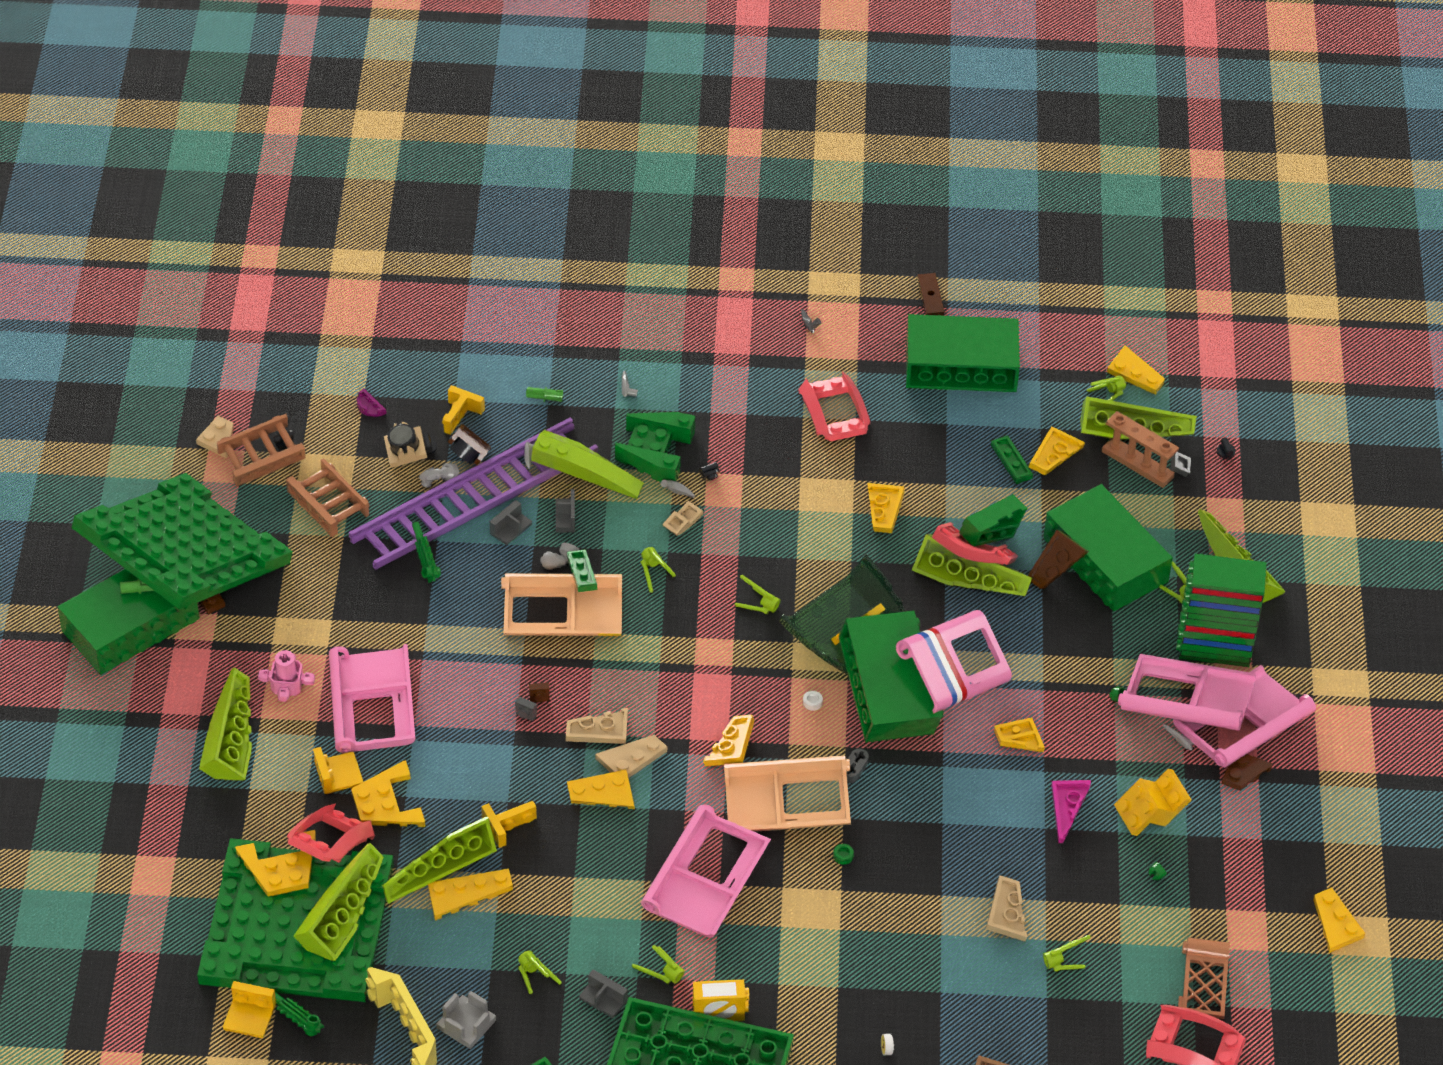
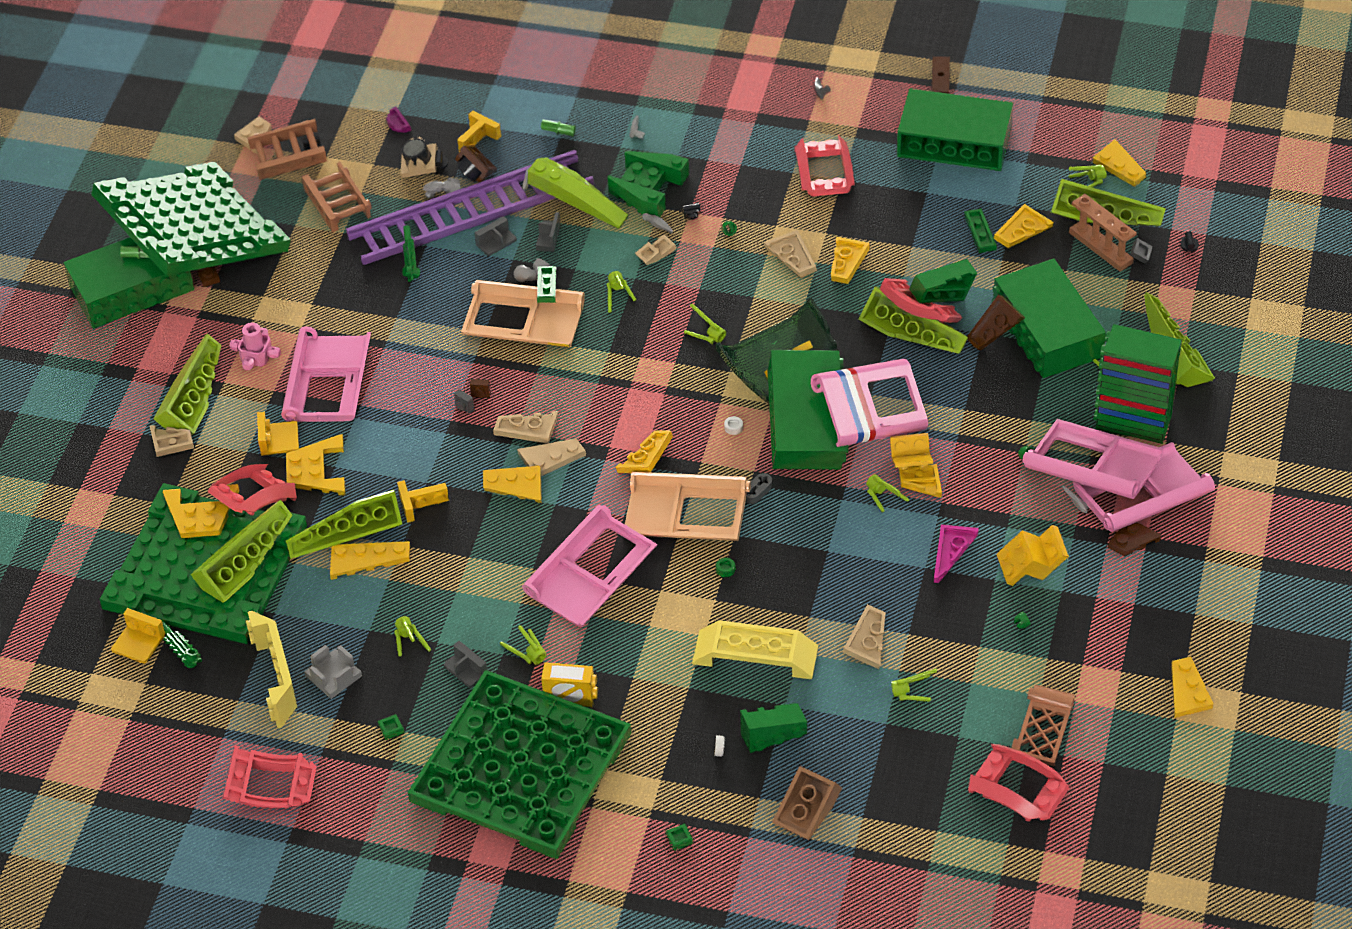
camera: 15 degrees right, 0 degrees up
none -> tan wing [150,425,194,457]
none -> light yellow slope [692,621,818,680]
none -> green hinge [721,221,737,236]
none -> green wedge [740,703,807,753]
none -> tan wing [764,230,817,277]
none -> lime plant [866,474,909,512]
none -> yellow bracket [890,433,933,470]

